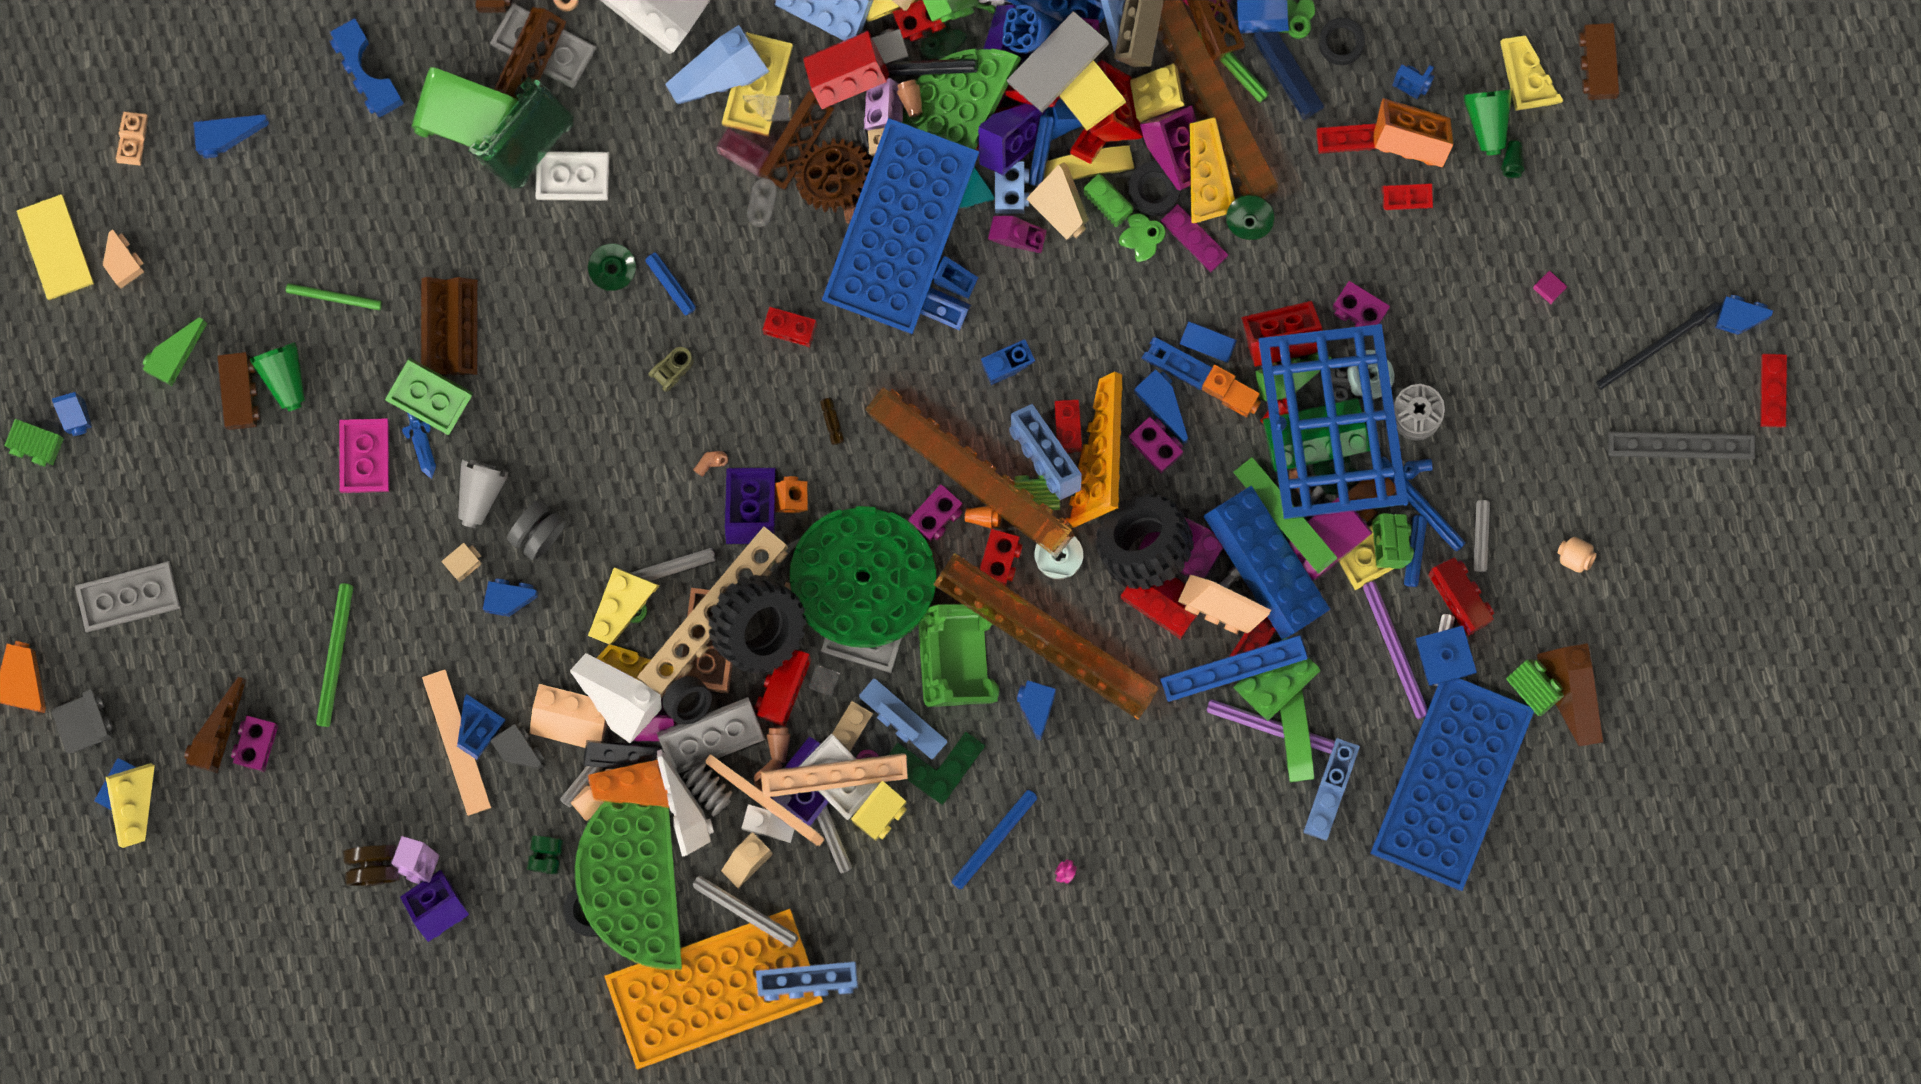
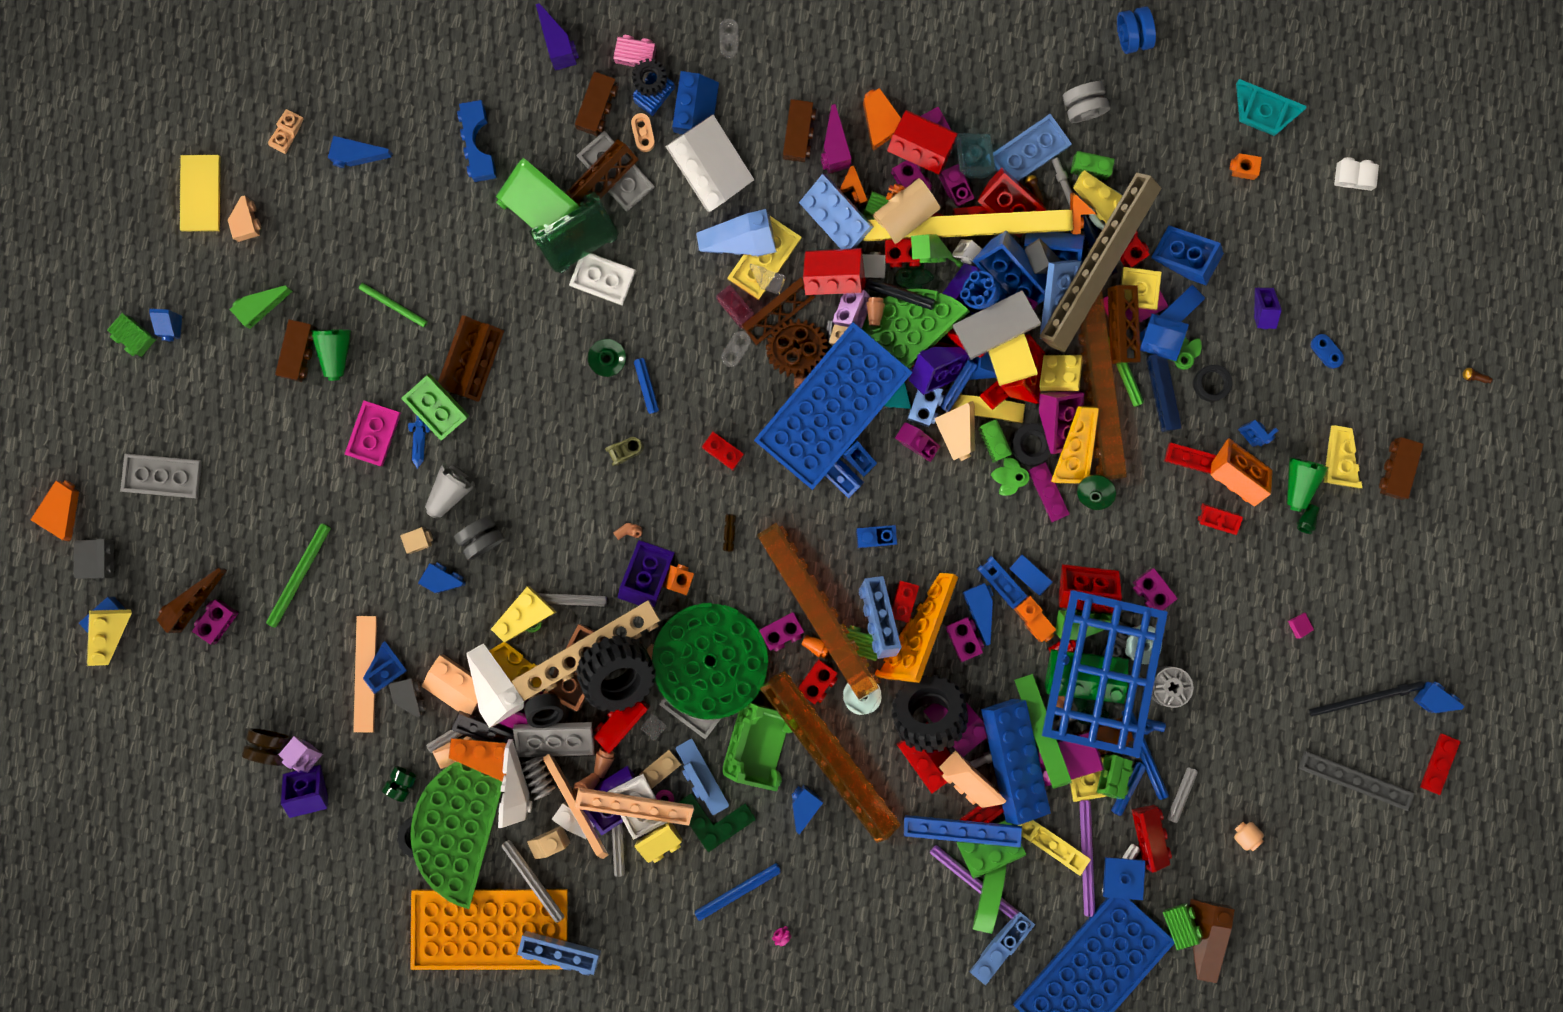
camera: 10 degrees right, 5 degrees up
none -> light yellow slope [1018,820,1091,876]

